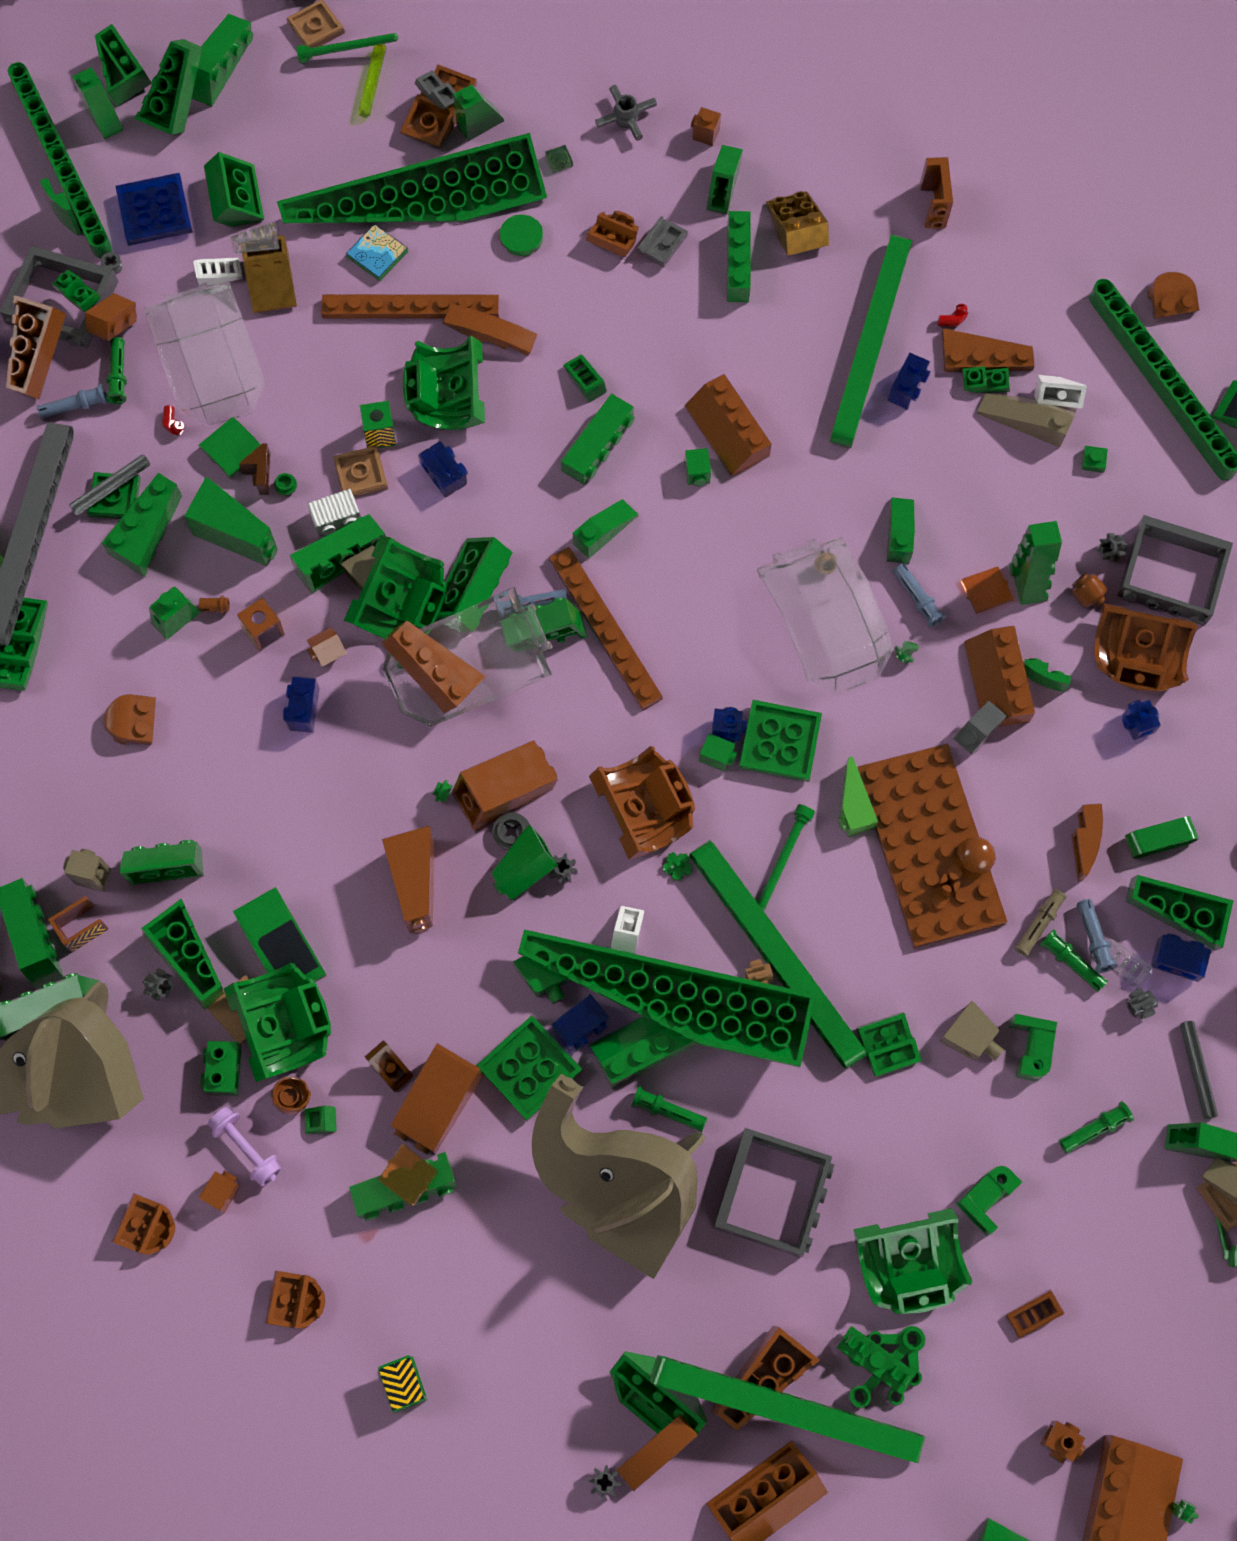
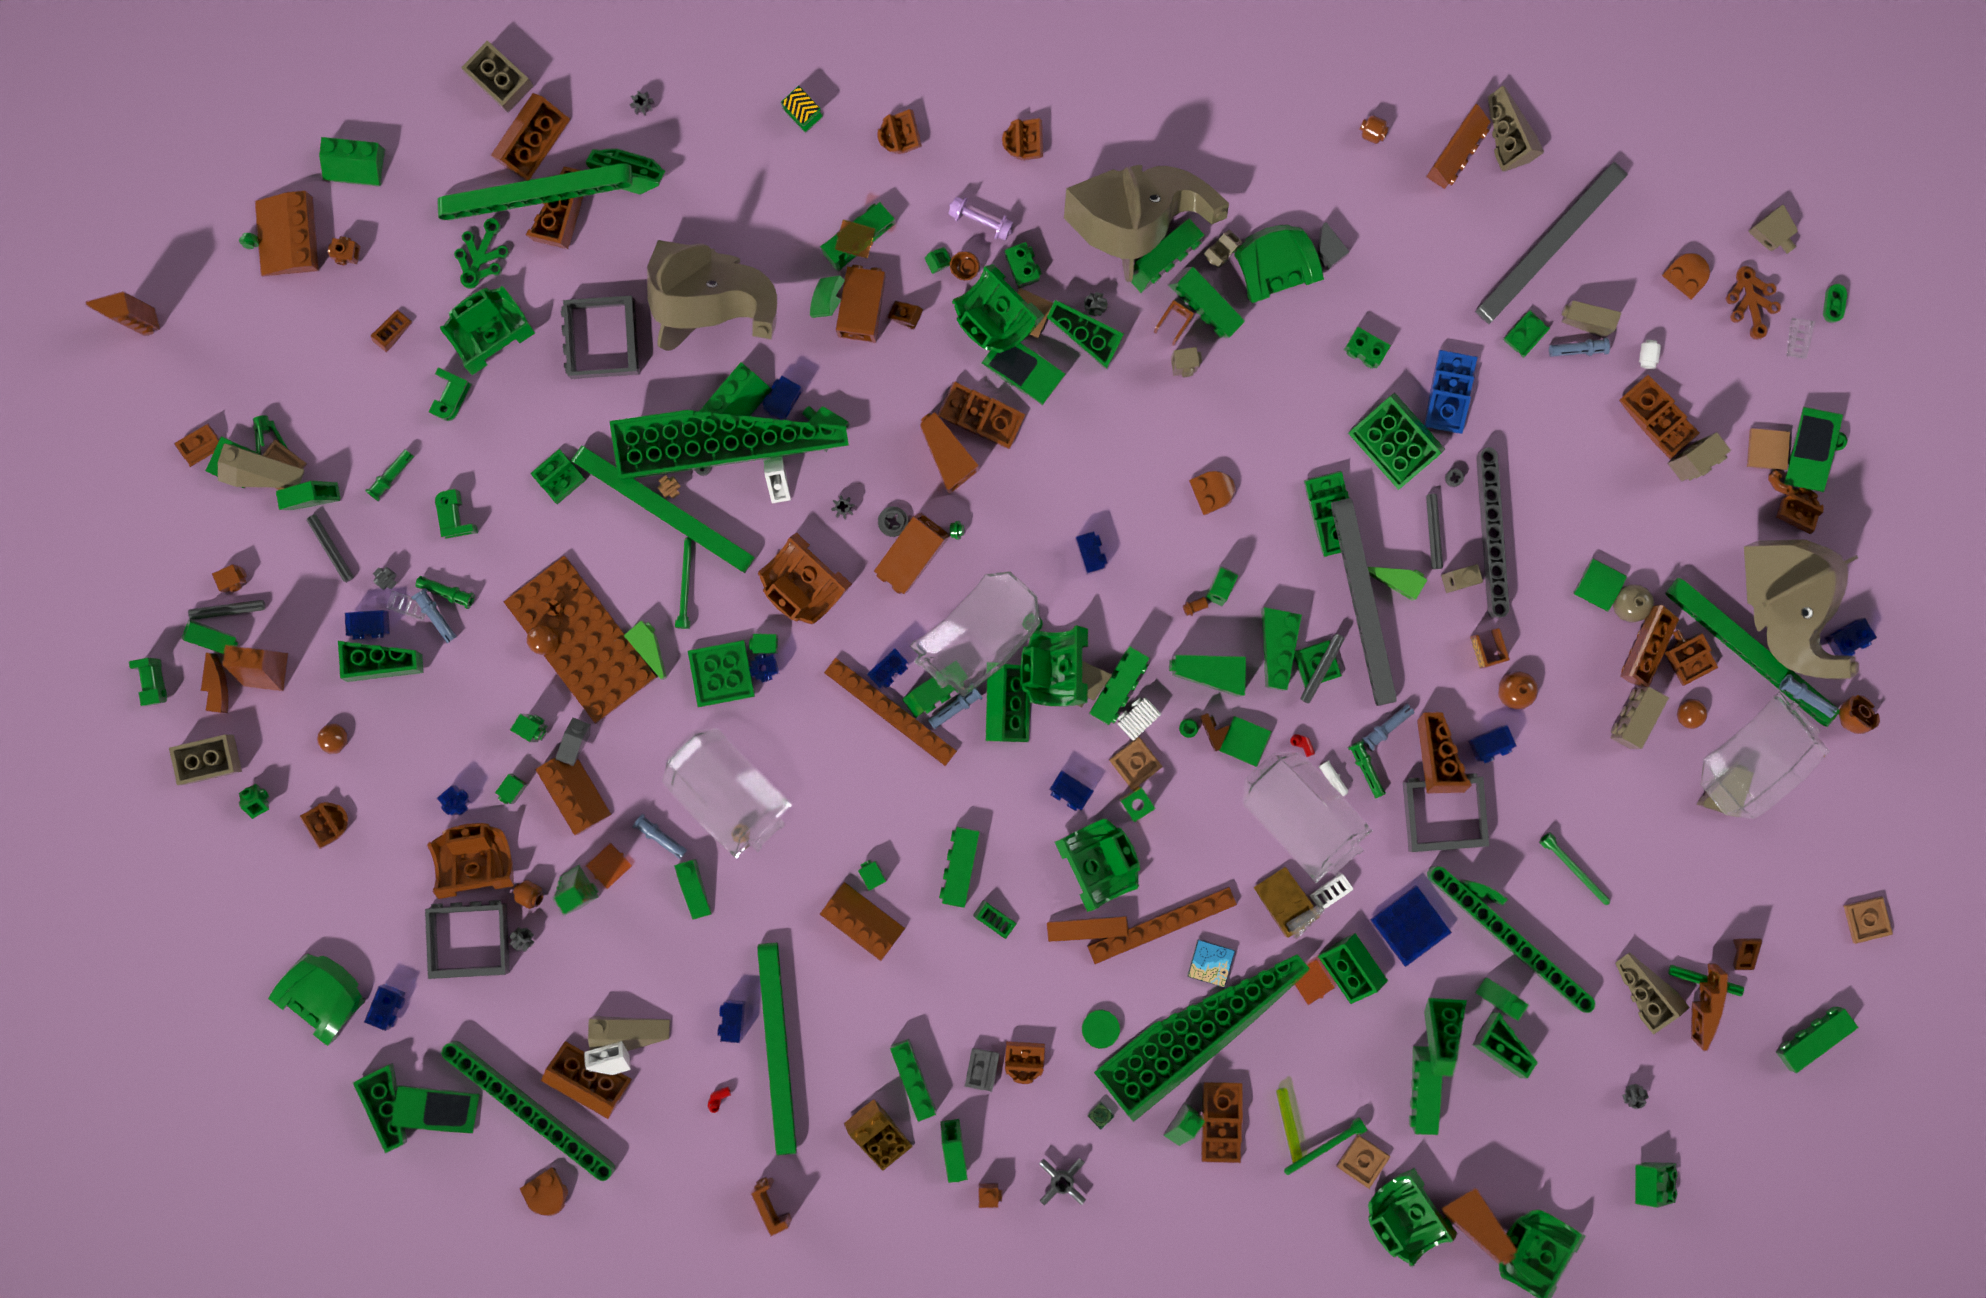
camera: 160 degrees right, 15 degrees up
green slope [52,270,100,312] -> none
dark orange brick [85,293,137,341] -> none
dark grey bush [101,252,123,274] -> none
green slope [120,840,204,886] -> none
dark orange brick [199,1170,241,1213] -> none
dark orange piece [237,597,285,652] -> none
brick [307,627,347,667] -> none
dark orange wedge [381,621,486,713] -> none
dark grey slope [414,70,456,109] -> none
green plate [476,1015,582,1122] -> none
green slope [492,825,558,900] -> none
green slope [573,499,638,559] -> none
dark orange slope [617,1414,698,1492] -> none
green pin [631,1086,707,1132] -> none
green plant [663,852,692,881] -> none
green plate [836,1326,916,1395] -> none
green plate [894,641,919,664] -> none
dark tan torso [940,1001,1004,1061] -> none
dark orange wing [941,328,1035,372] -> none
green slope [963,366,1010,393] -> none
dark tan pin [1015,889,1067,957] -> none
green slope [1023,658,1071,692] -> none
dark orange slope [1071,803,1103,881] -> none
green plate [1081,445,1108,473] -> none
green beam [1125,816,1199,859] -> none
none -> green brick [495,774,528,804]
none -> green brick [510,713,548,742]
none -> dark orange slope [541,1041,632,1119]
none -> green slope [810,275,845,318]
none -> clear blue brick [867,648,909,689]
none -> dark orange slope [938,382,1025,449]
none -> clear orange piece [1295,959,1335,1005]
none -> white axle [1319,760,1349,797]

